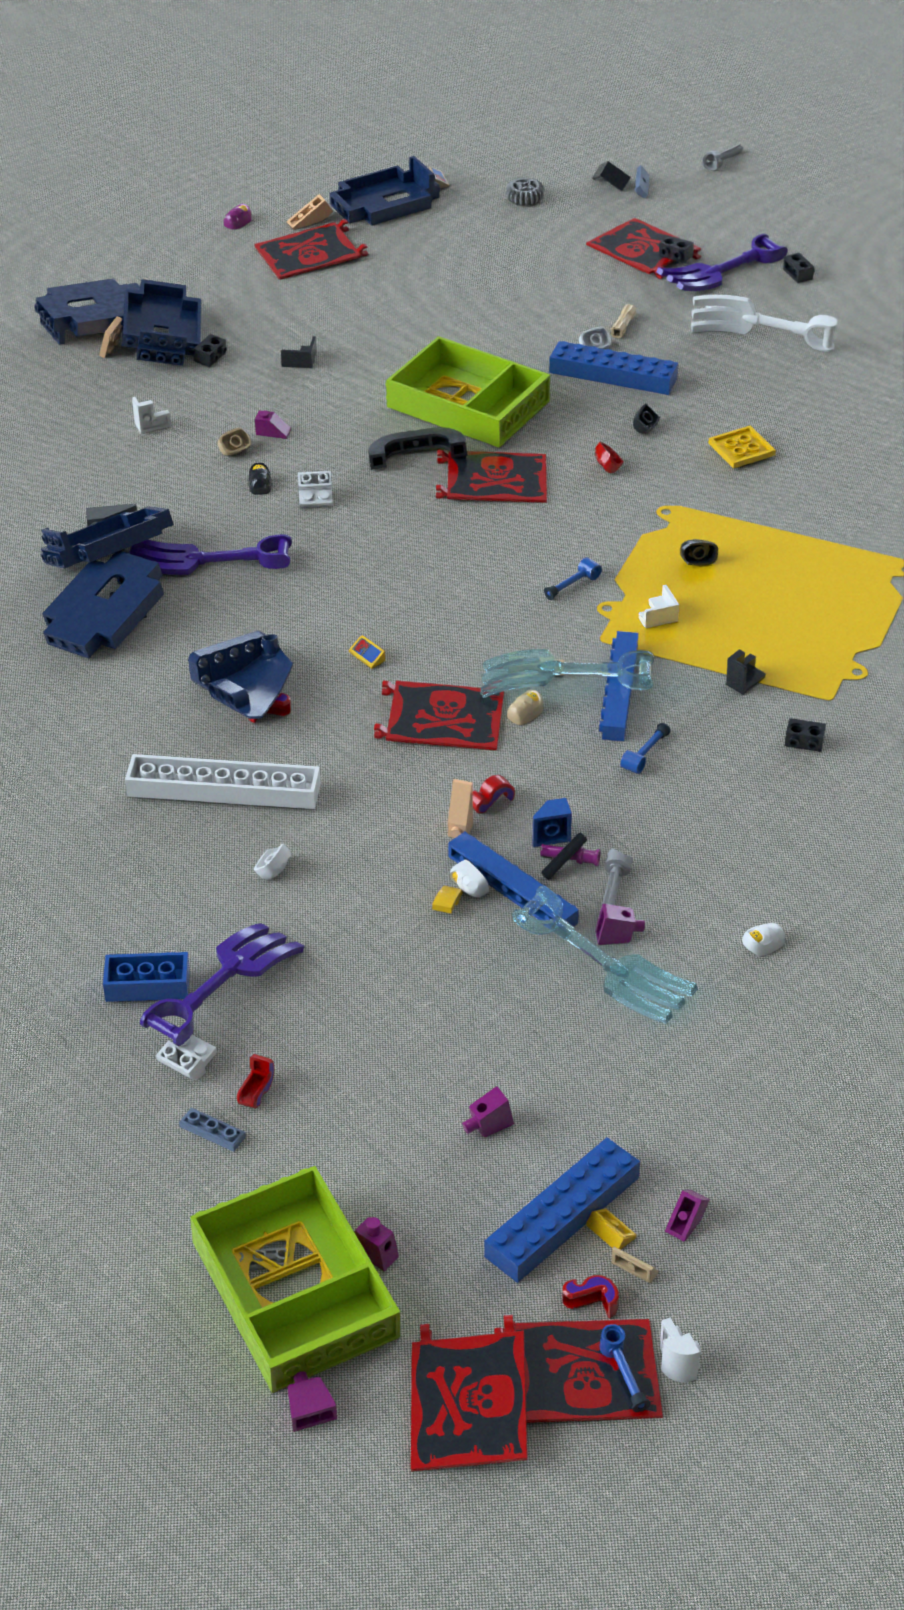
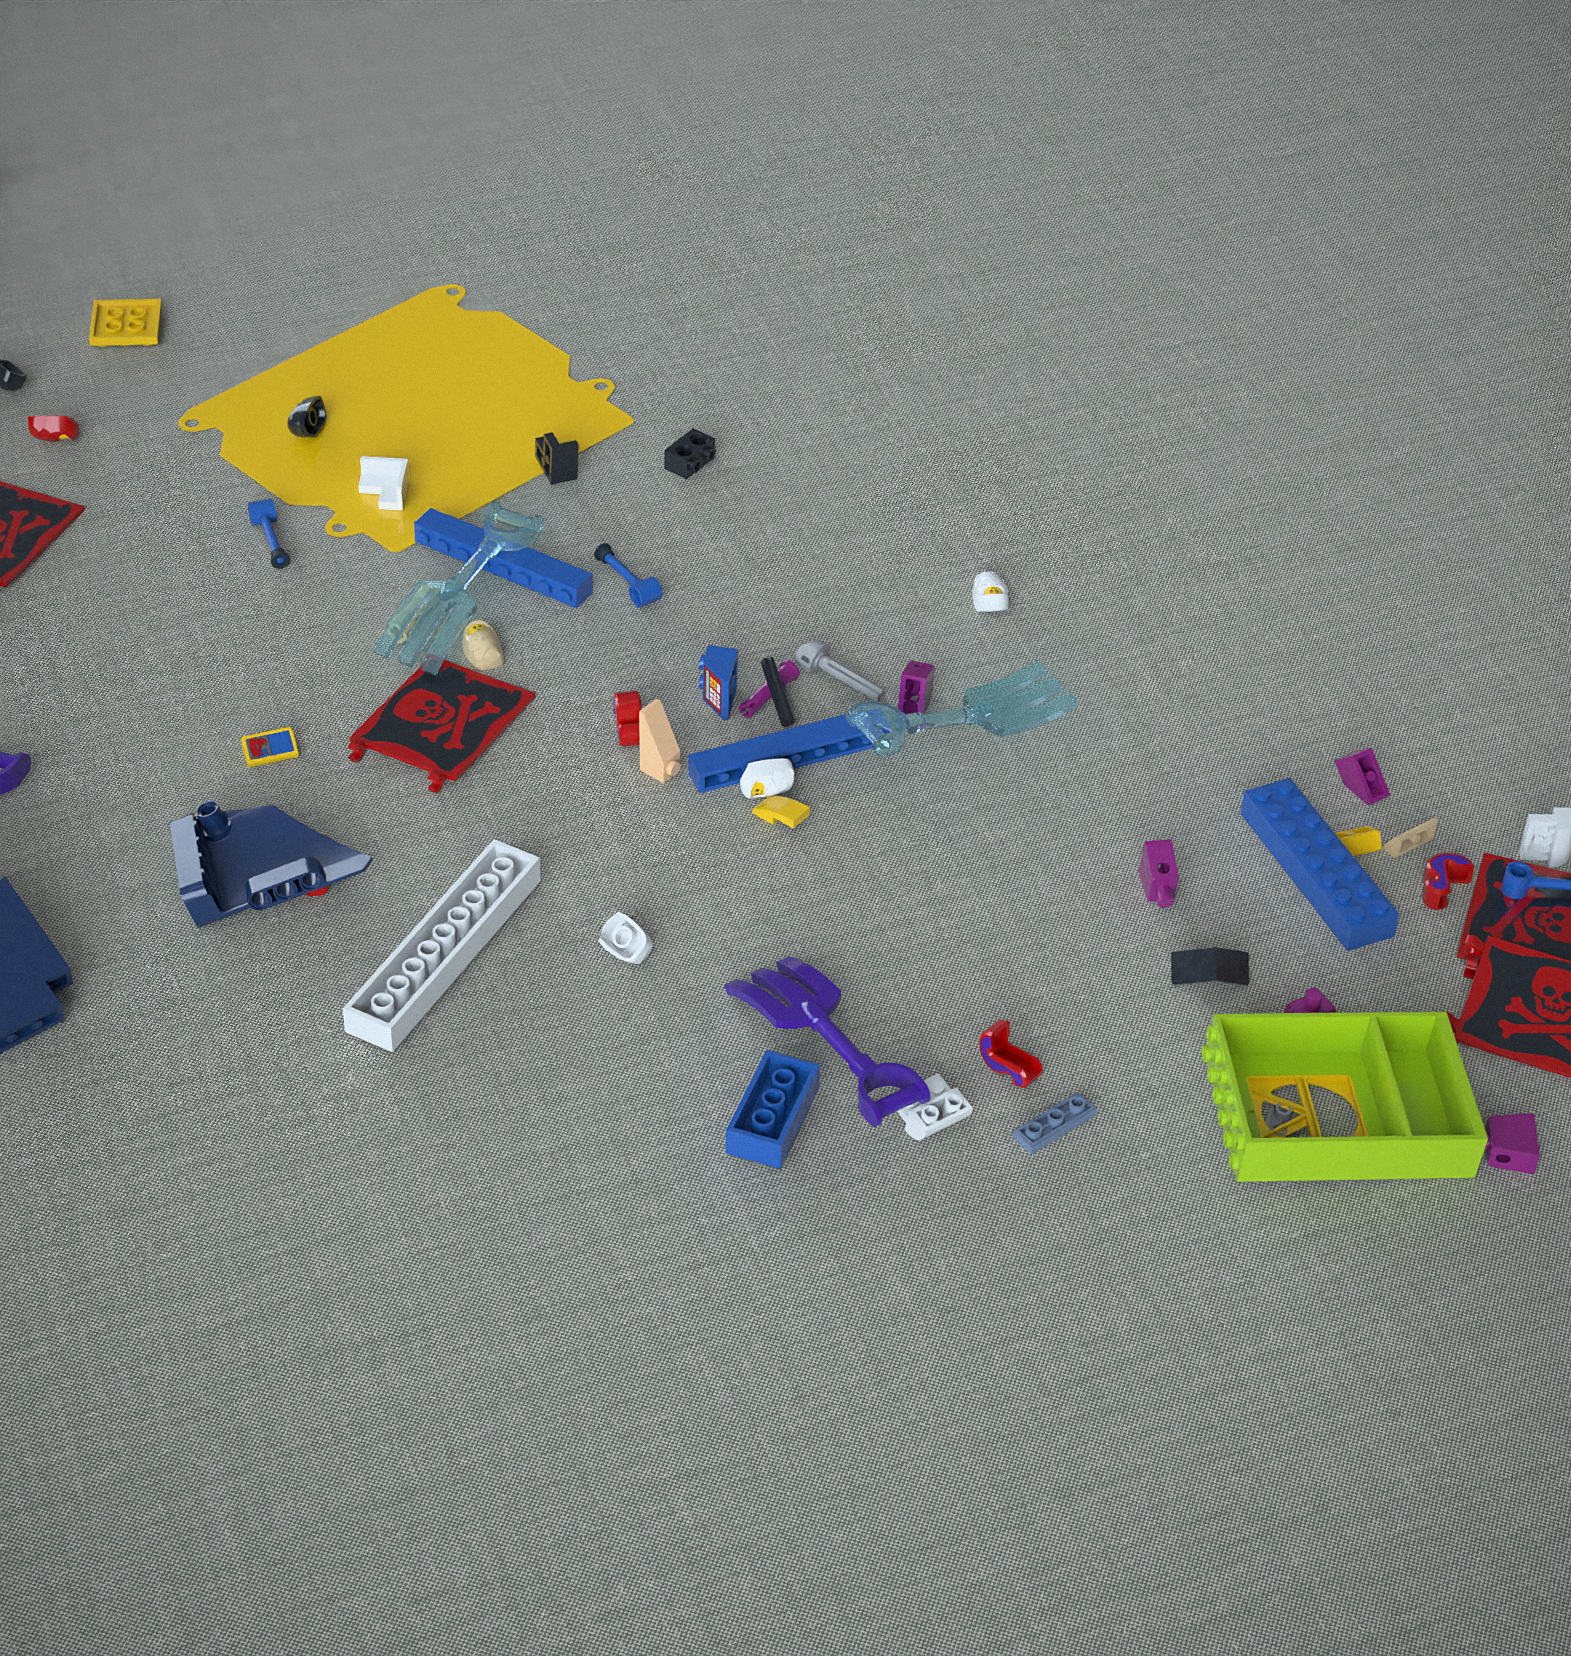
camera: 70 degrees left, 0 degrees up
none -> black panel [1171,947,1249,985]

